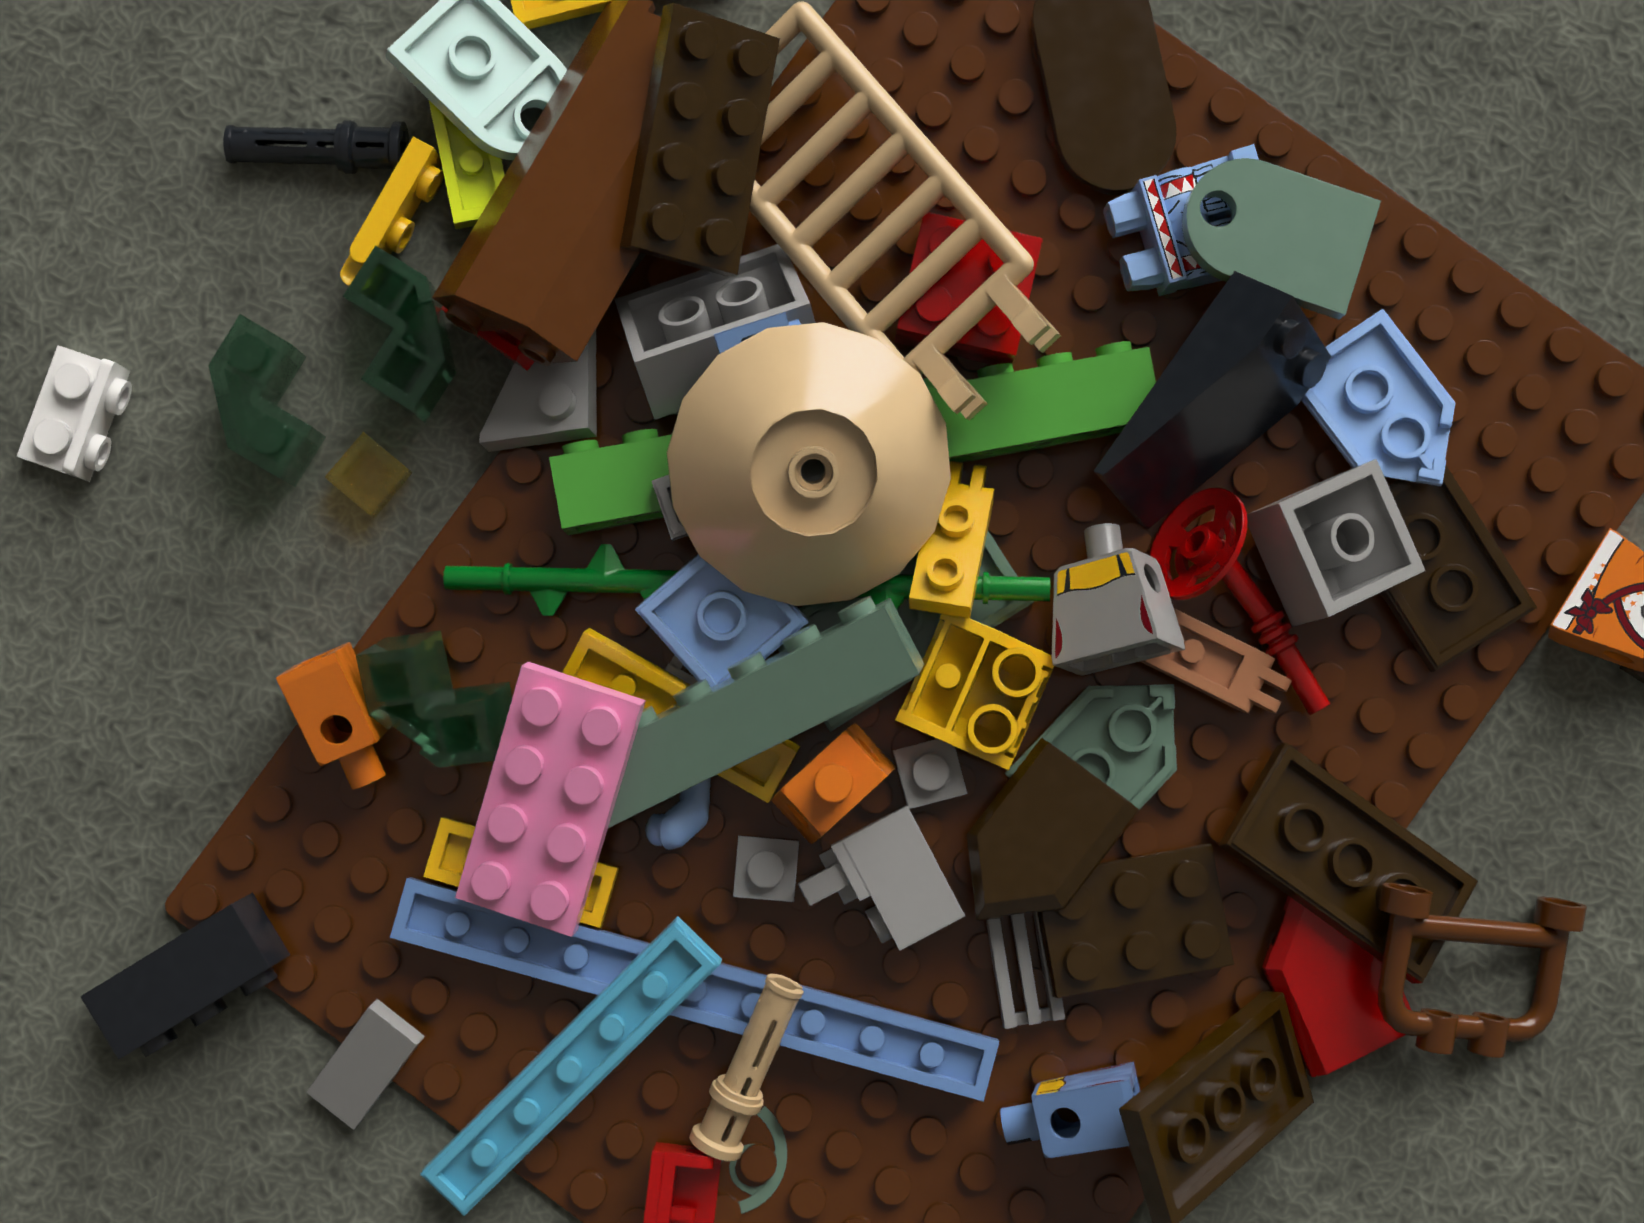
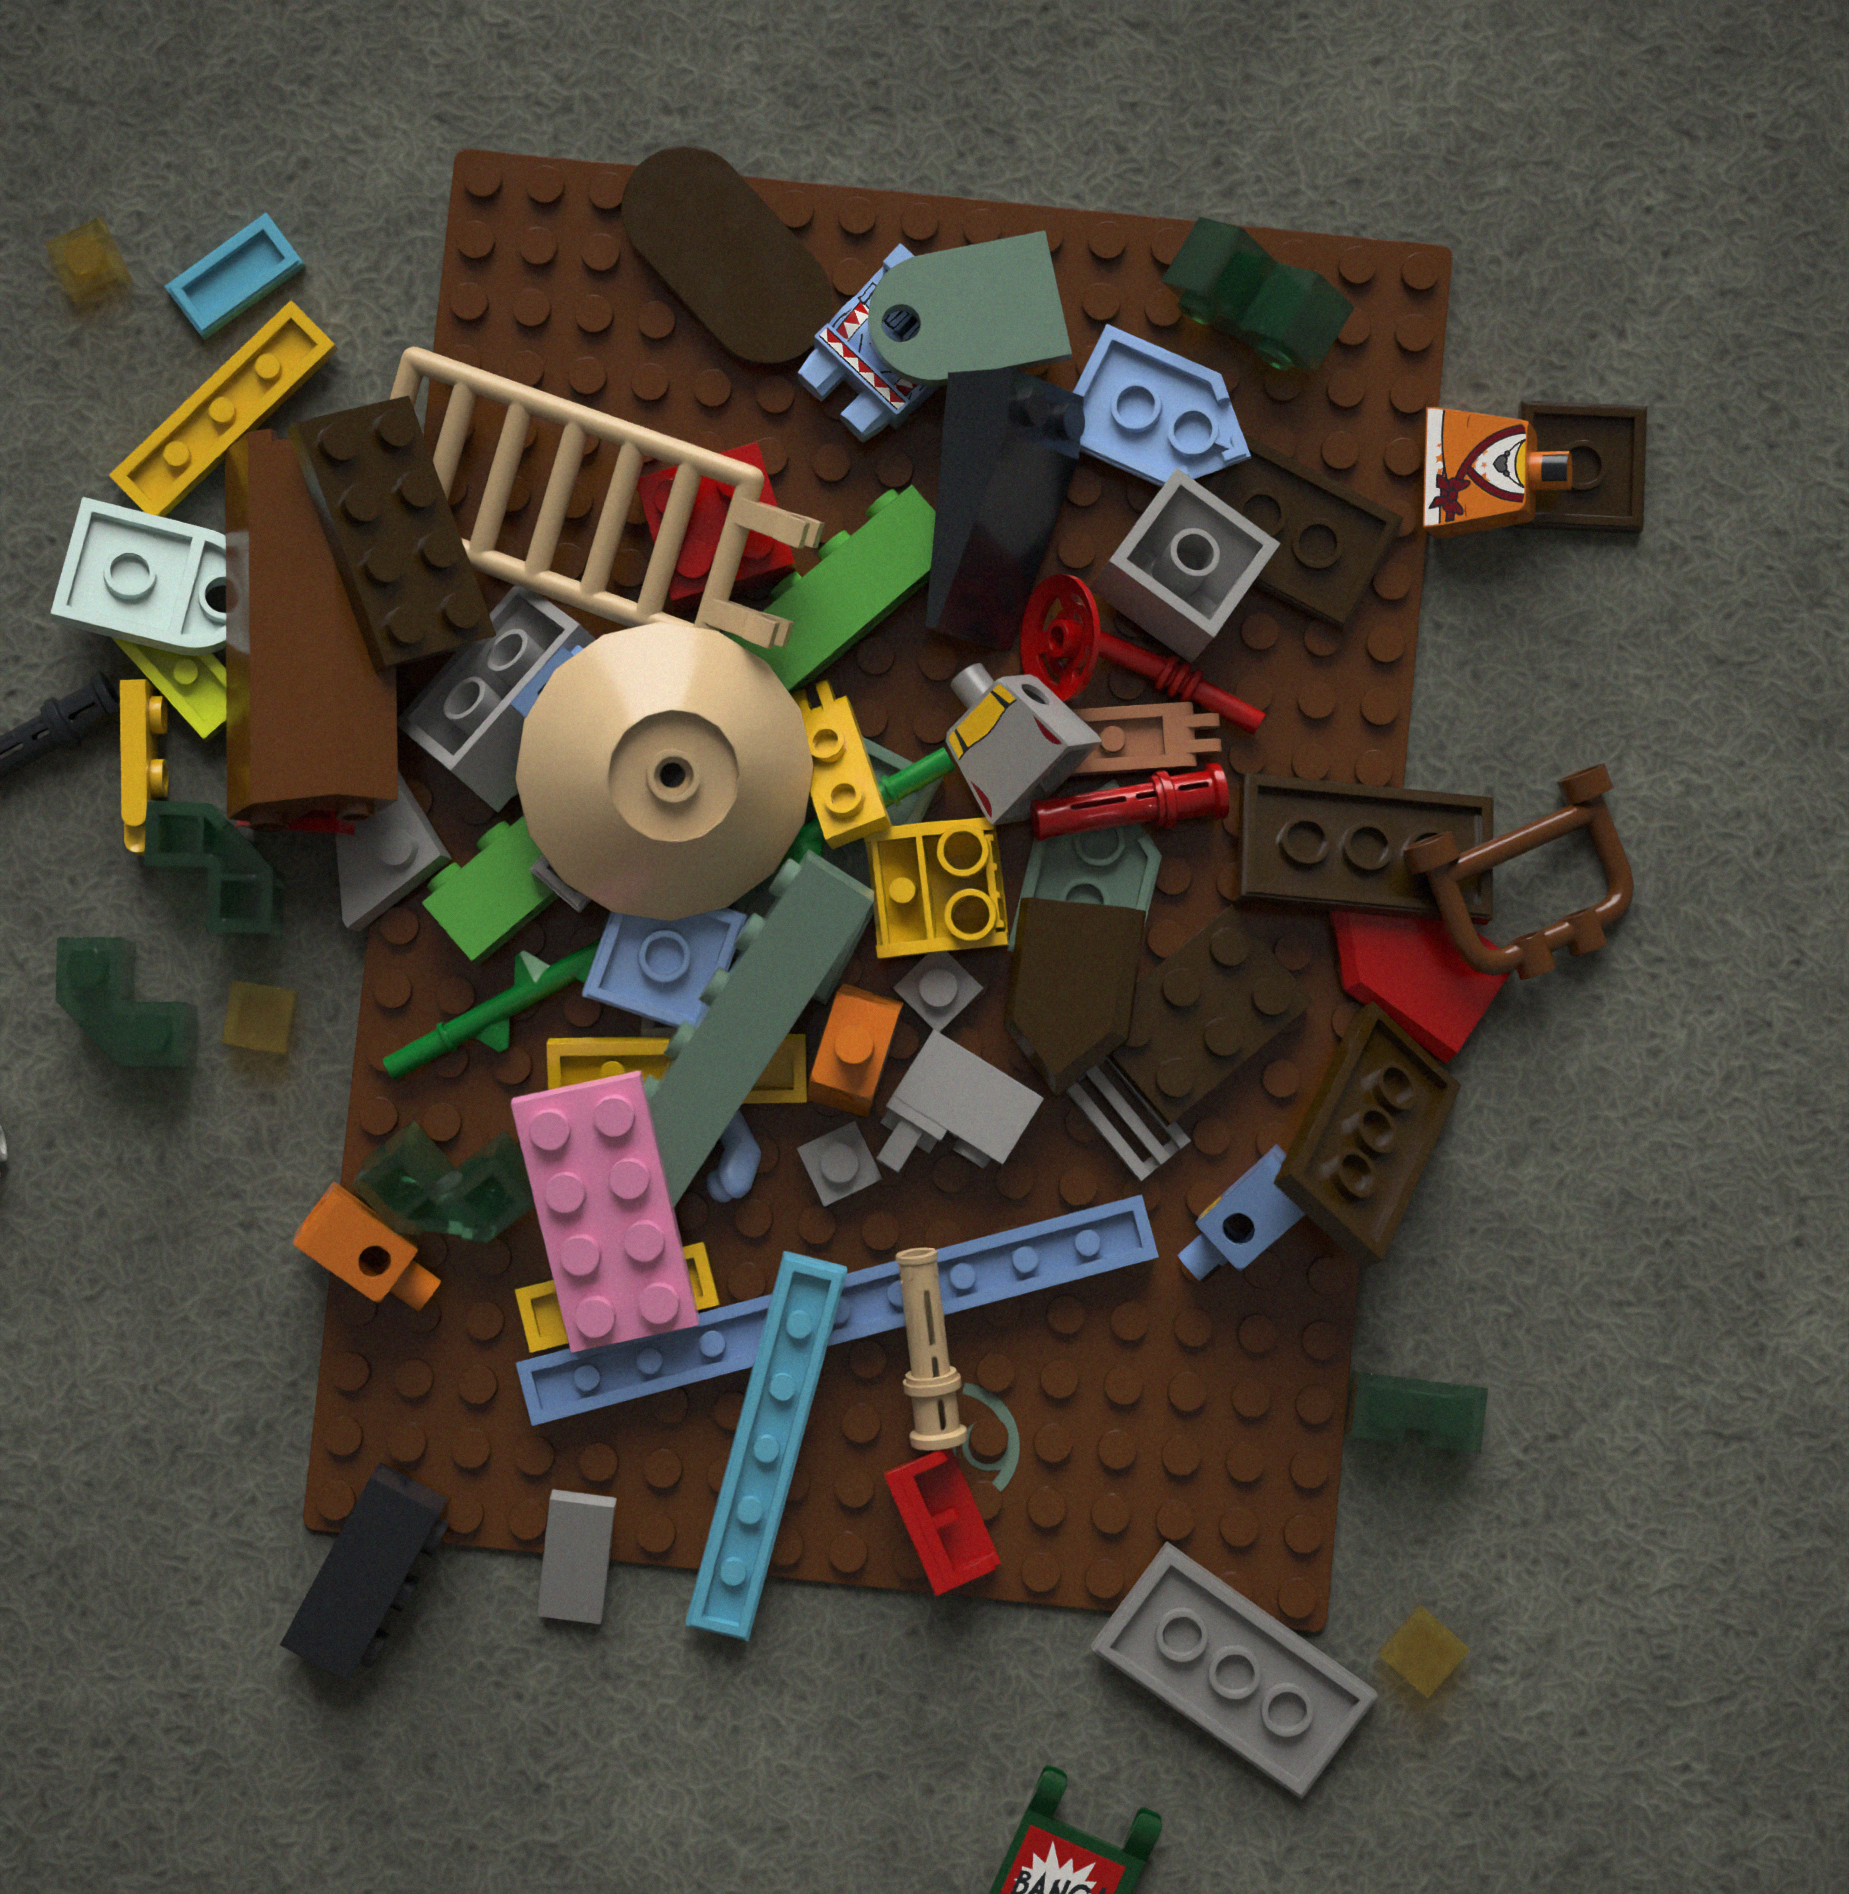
camera: 30 degrees left, 0 degrees up
none -> red pin [1030,762,1229,841]
none -> clear green brick [1161,217,1355,372]

